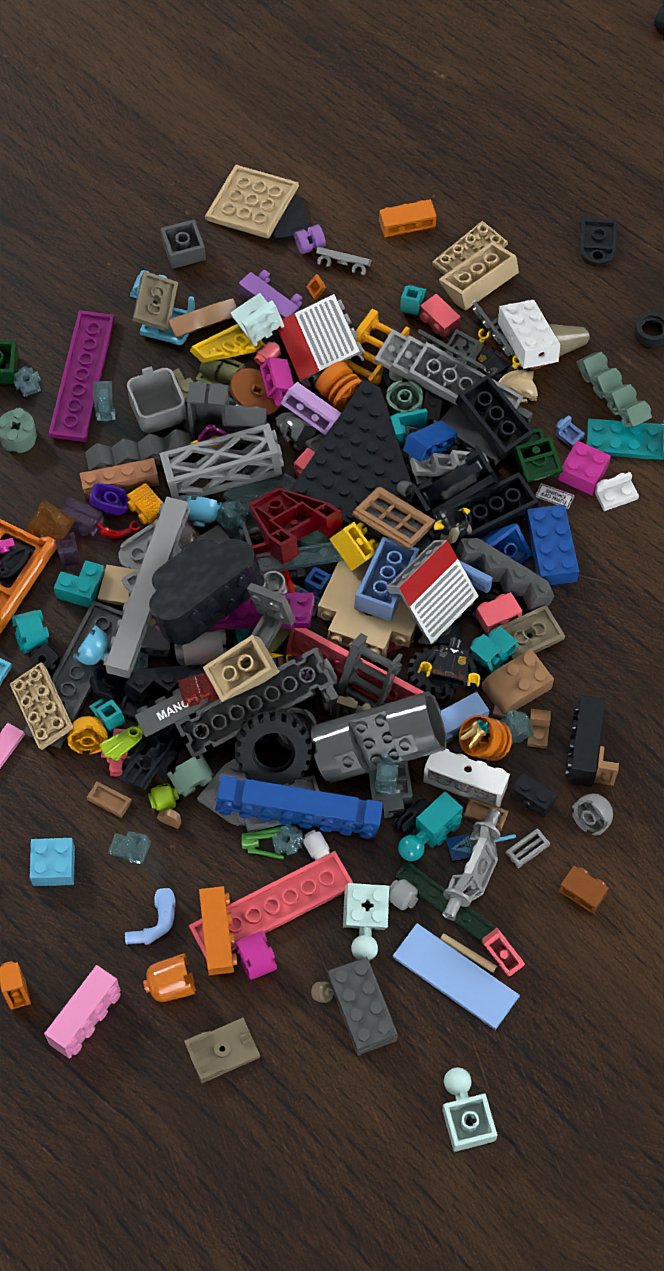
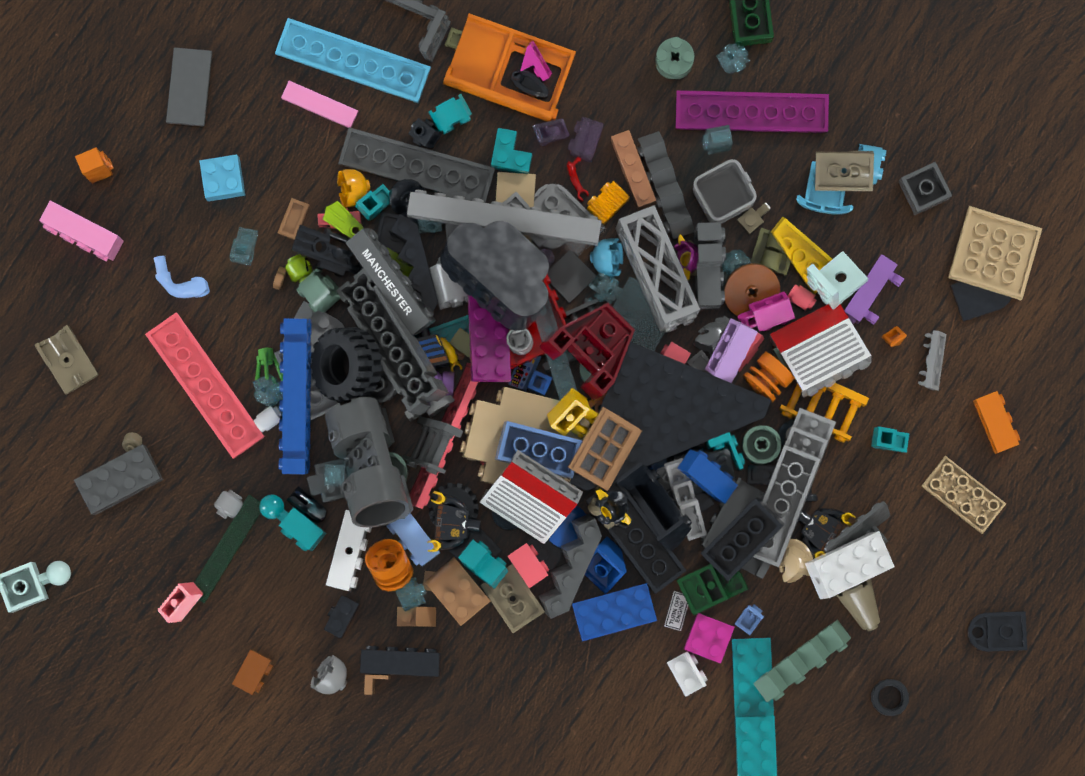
camera: 85 degrees right, 20 degrees up
tan tile [10,663,73,750] -> none
clear orange slope [26,500,75,540] -> none
medium azure cylinder [73,625,110,665] -> none
dark purple piece [89,483,129,515] -> none
orange cylinder [143,953,196,1002] -> none
medium nougat slope [168,298,237,338] -> none
clear red brick [177,673,220,707] -> none
orange brick [199,886,237,975] -> none
tan slope [203,635,279,702] -> none
dark pink brick [235,930,277,980] -> none
dark grey bracket [247,583,295,649] -> none
medium lavender wheel [294,224,326,254] -> none
dark tan plate [336,695,372,718] -> none
light aqua brick [343,883,389,961] -> none
light blue tile [393,924,520,1030] -> none
dark grey hinge [397,480,413,497] -> none
dark grey bracket [418,329,486,370] -> none
coral brick [419,294,461,339] -> none
tan slope [439,241,519,310] -> none
tan bar [440,934,497,973] -> none
light grey plate [443,809,501,920] -> none
piece [446,833,516,861] -> none
medium blue tile [459,560,493,593] -> none
pearl gold piece [461,720,489,748] -> none
medium nougat tile [463,797,509,831] -> none
light grey tile [505,828,550,869] -> none

